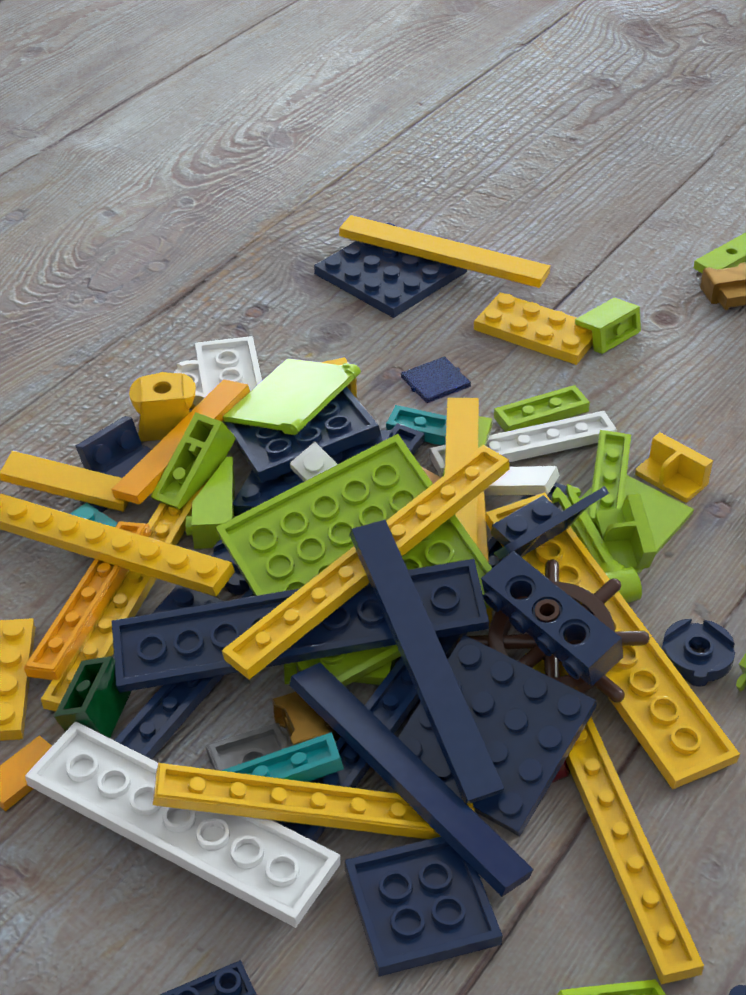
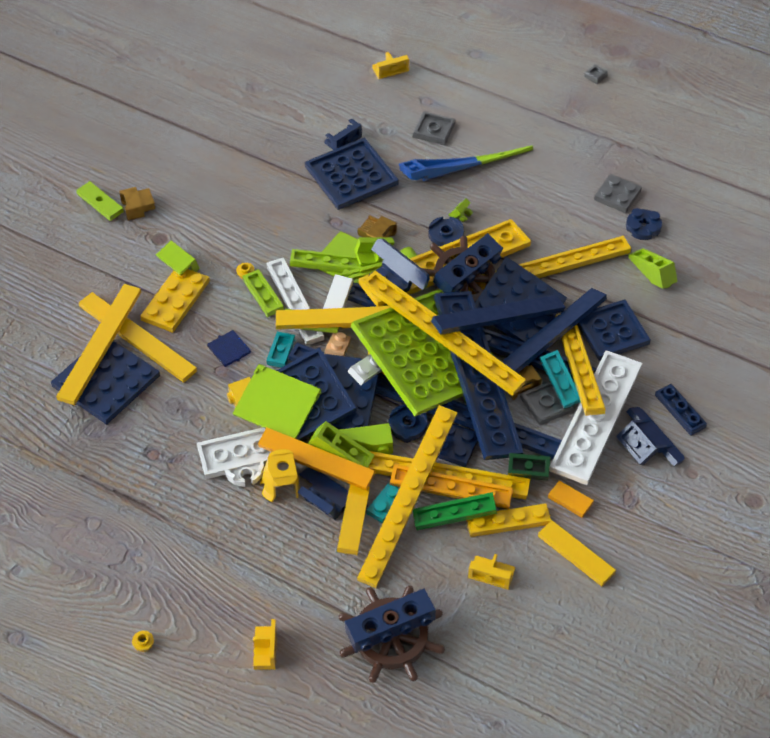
camera: 95 degrees left, 10 degrees up
yellow panel [635,432,713,503] -> none
none -> yellow tile [79,292,197,383]
none -> yellow plate [236,263,255,279]
none -> pearl gold piece [357,215,397,237]
none -> green plate [413,492,497,530]
none -> dark blue plate [616,407,685,466]

